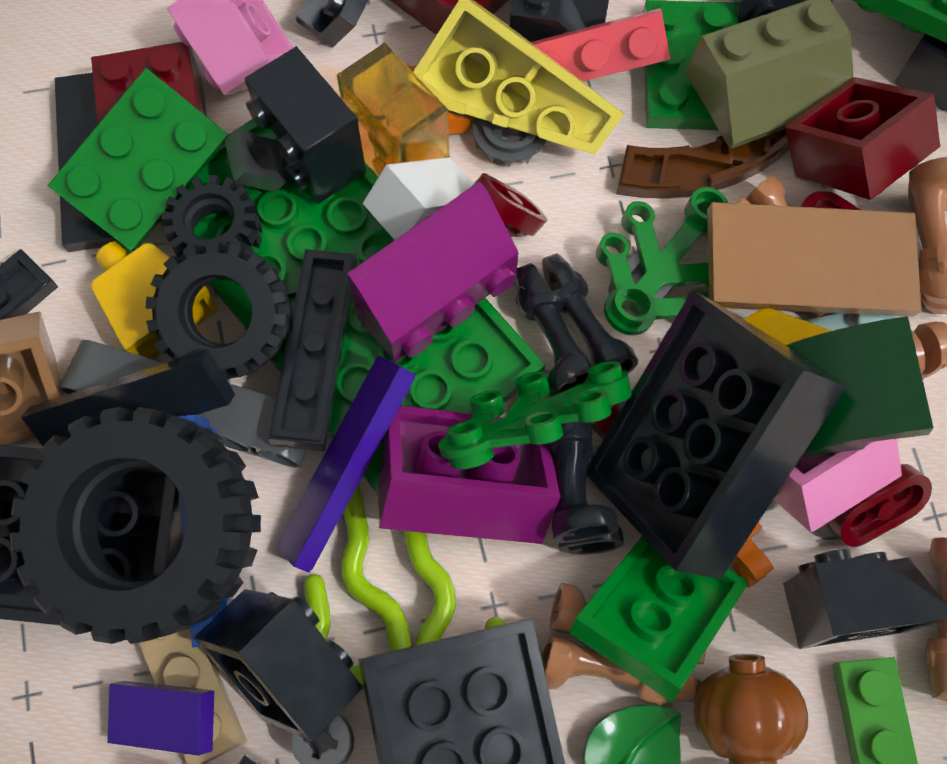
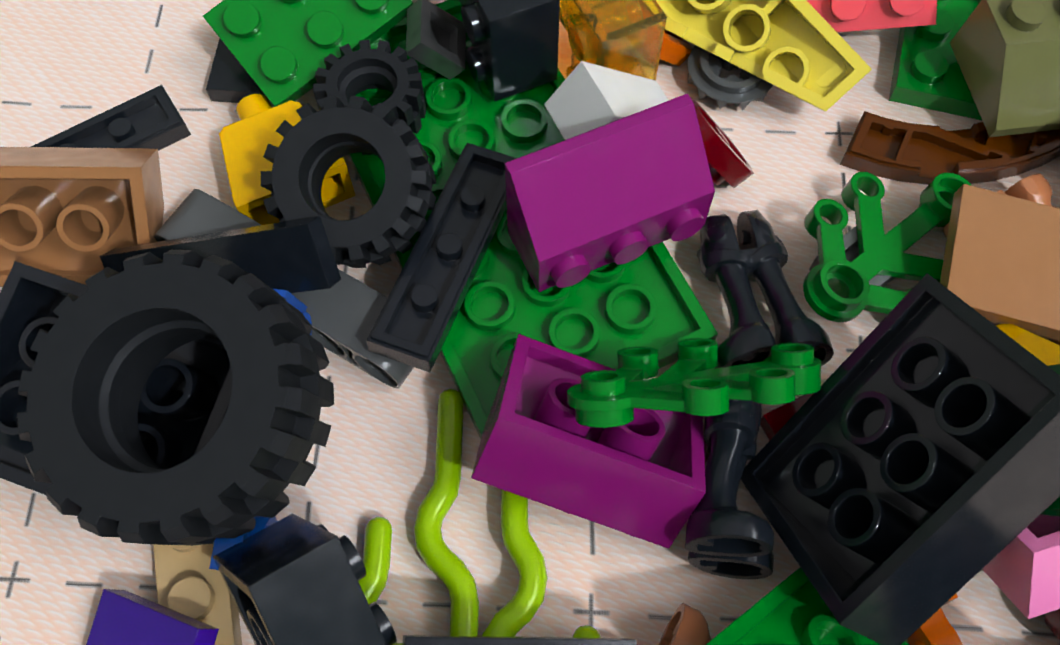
camera: 15 degrees right, 5 degrees down
dark purple tile [276,354,416,573] -> none

